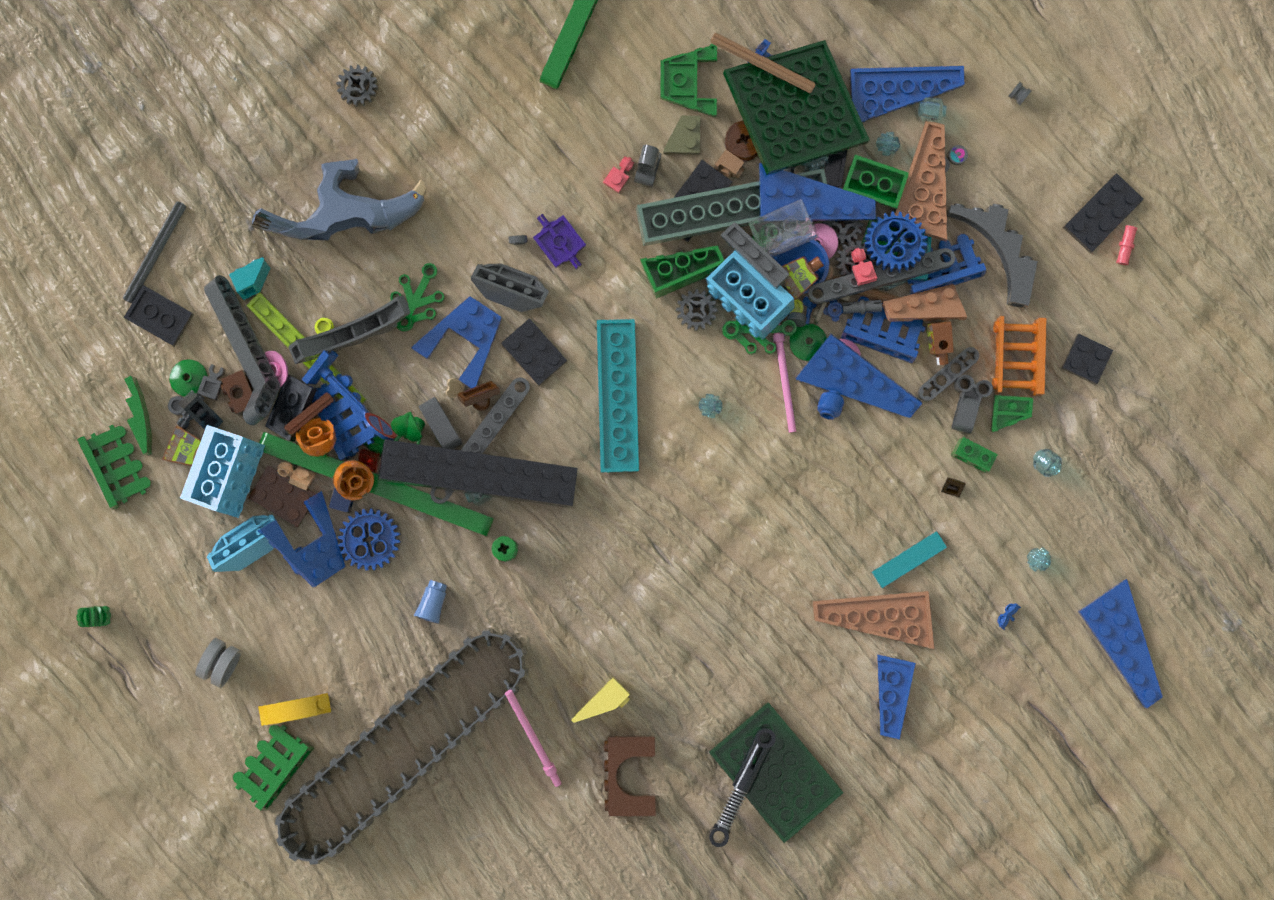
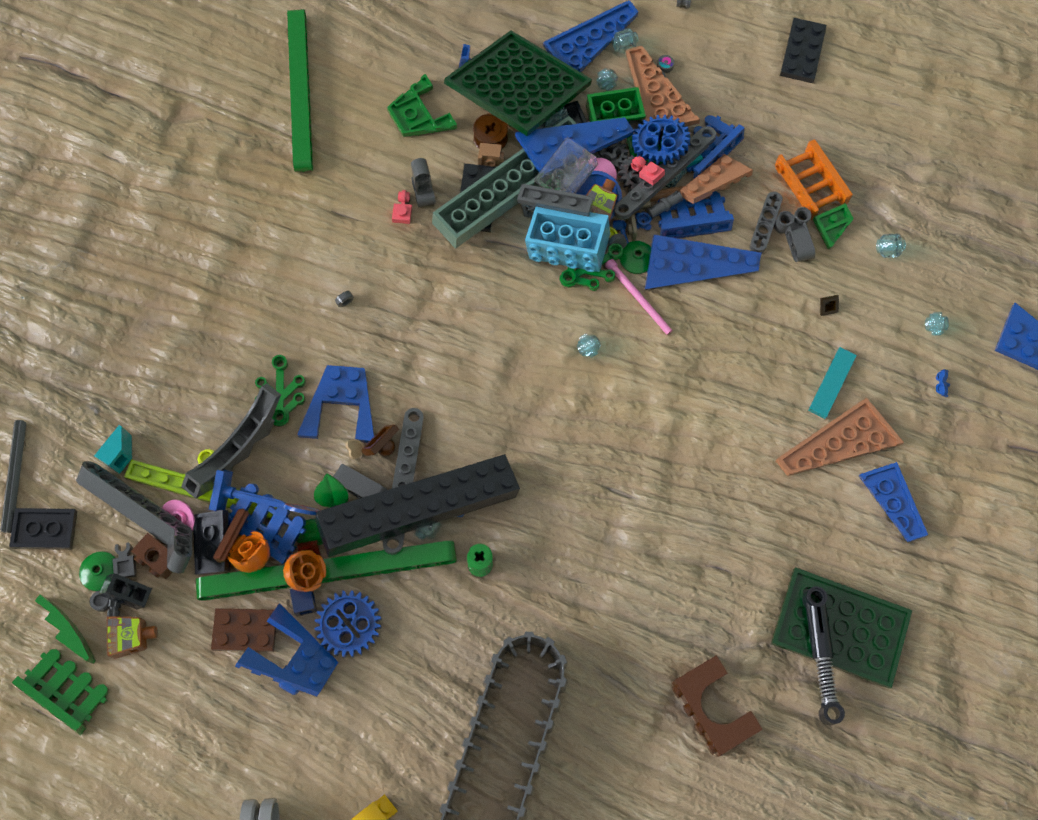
camera: 30 degrees left, 15 degrees down
medium azure brick [180,425,265,518] -> none
medium azure wedge [207,515,276,572] -> none
sand blue animal [252,159,426,240] -> none
light nougat plate [277,461,316,490] -> none
dark grey gear [336,64,378,107] -> none
medium blue plant [413,580,447,624] -> none
dark grey wedge [470,263,549,312] -> none
black plate [501,318,567,386] -> none
bright pink bar [505,690,562,787] -> none
dark purple plate [533,214,586,269] -> none
light yellow slope [571,676,630,723] -> none
teal plate [597,319,639,473] -> none
green wedge [640,246,724,299] -> none
olive wing [663,115,700,155] -> none
dark grey gear [676,289,717,331] -> none
medium nougat axle [710,33,815,93] -> none
blue head [817,390,844,420] -> none
dark orange torso [925,321,954,365] -> none
dark grey arch [947,204,1038,309] -> none
green brick [951,437,998,473] -> none
black plate [1061,334,1113,385] -> none
coral pin [1116,225,1138,265] -> none

